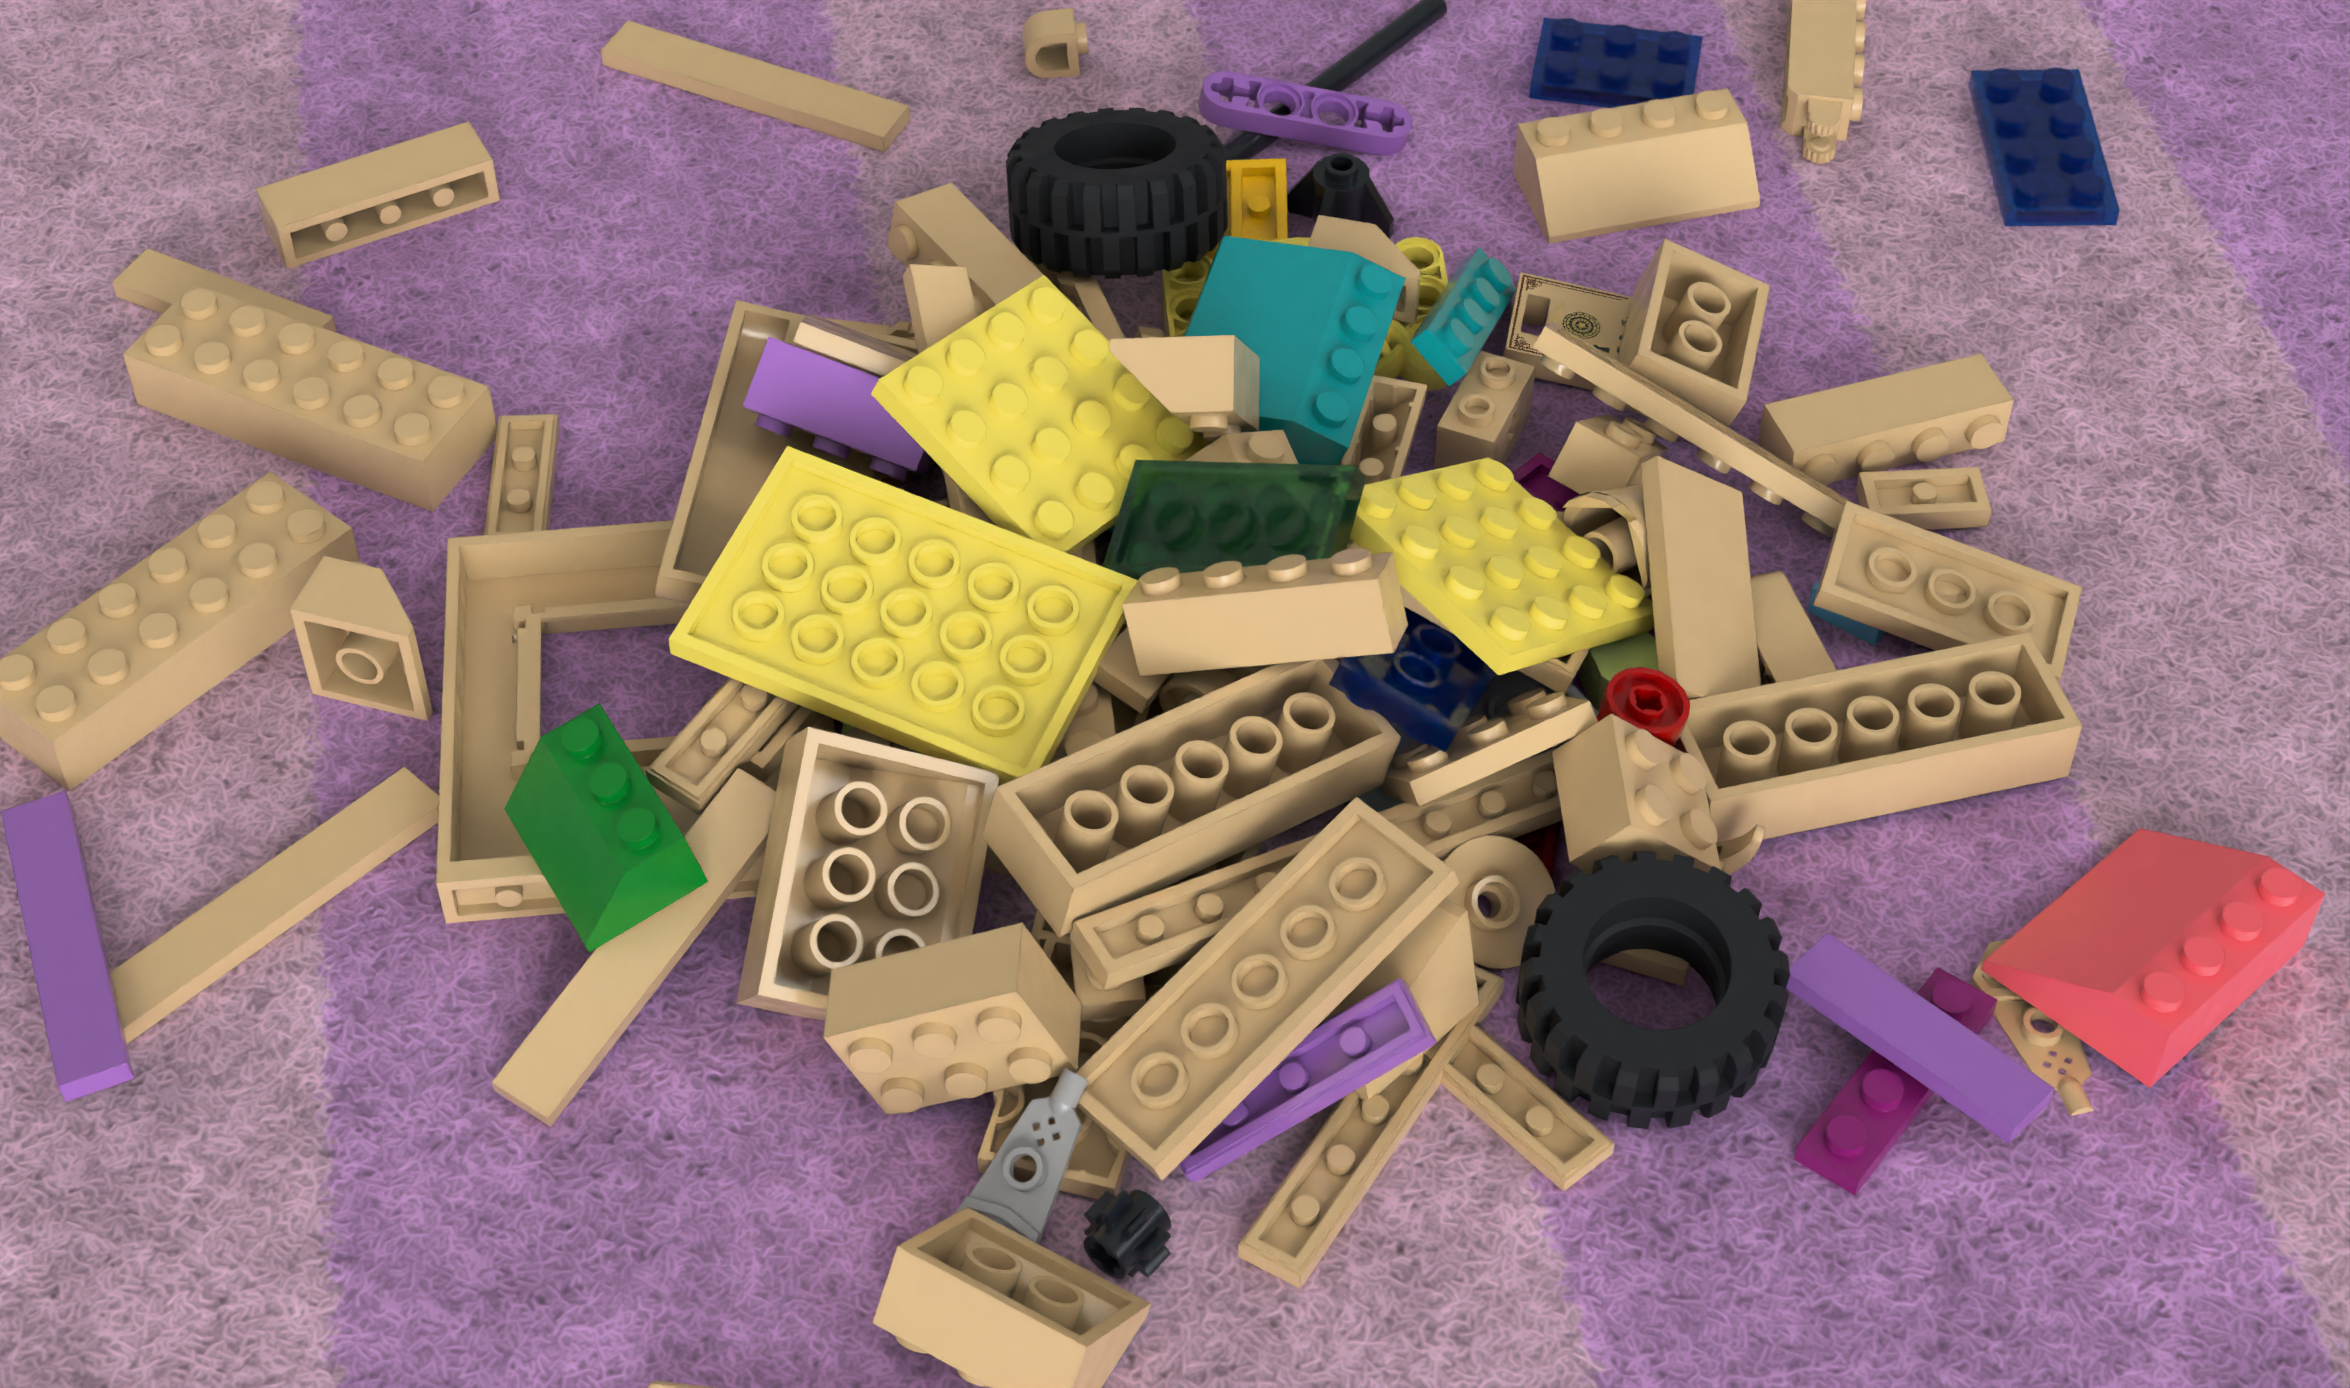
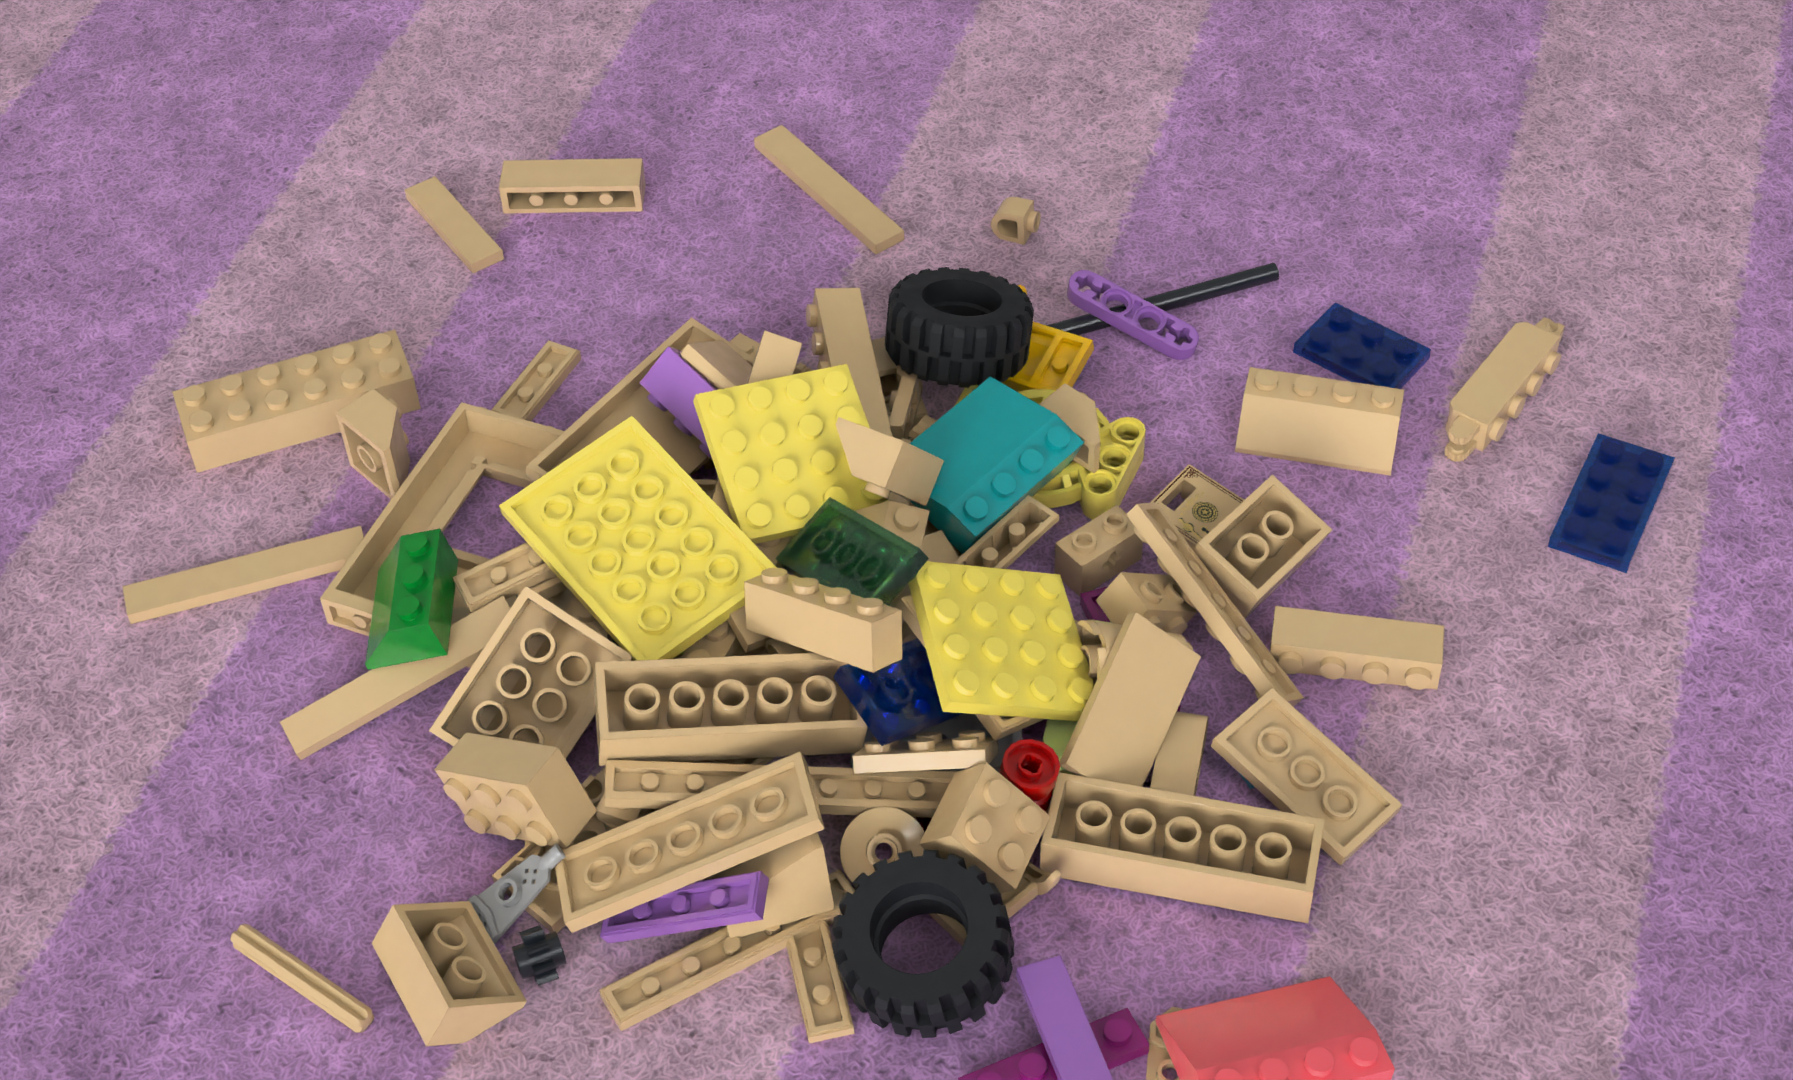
camera: 30 degrees right, 0 degrees up
medium lavender tile [1,790,135,1102] -> none
tan brick [123,283,497,512] -> none
black brick [1287,153,1394,239] -> none
teal plate [1410,247,1516,387] -> none
tan plate [1856,467,1992,530] -> none

